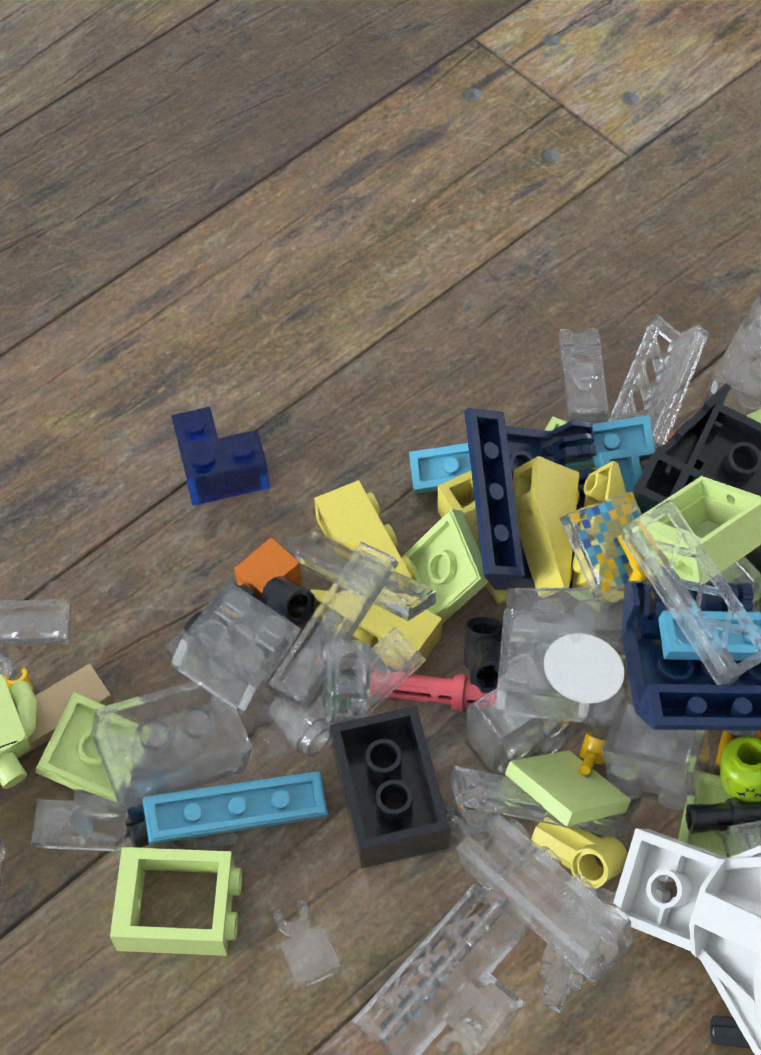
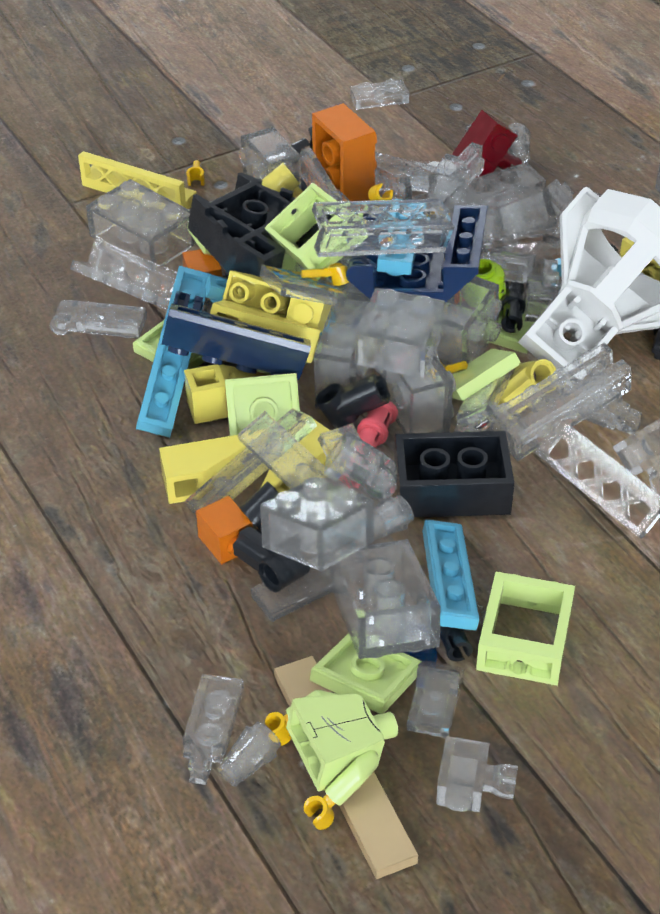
camera: 80 degrees left, 15 degrees down
clear blue brick [171,407,270,506] -> none
clear plate [274,899,342,990] -> none
white sticker [544,634,624,703] -> none

